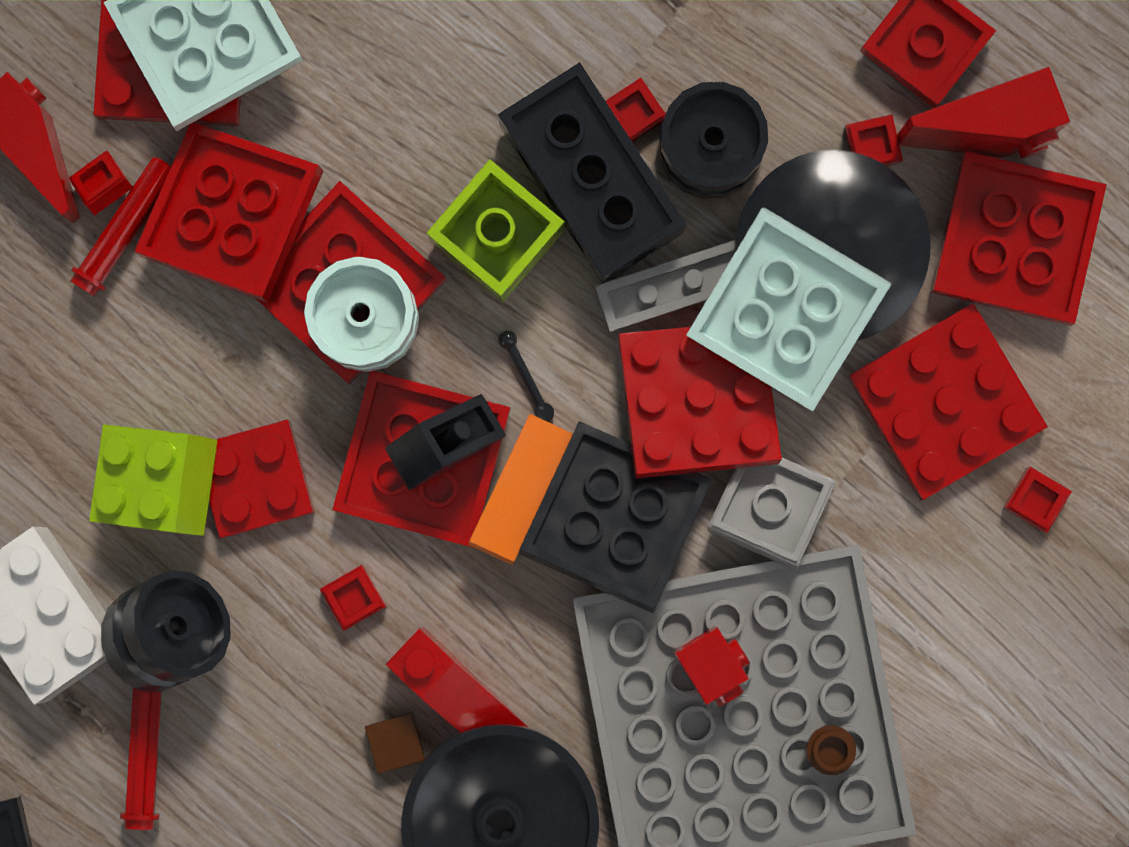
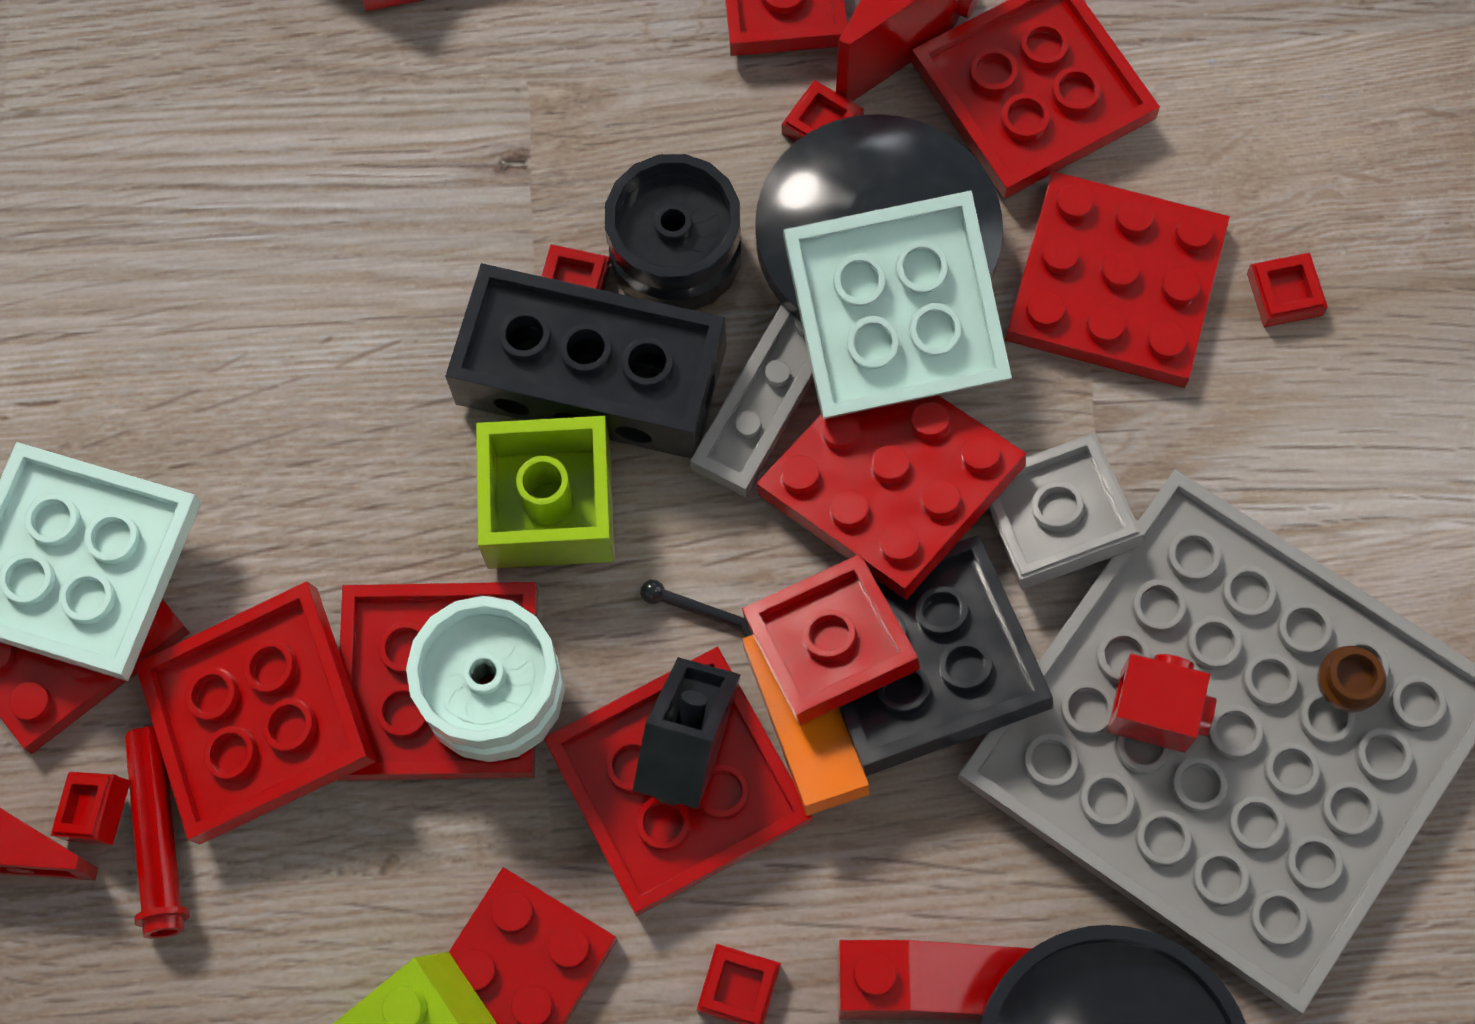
camera: 45 degrees left, 15 degrees down
none -> plate [742,554,920,726]

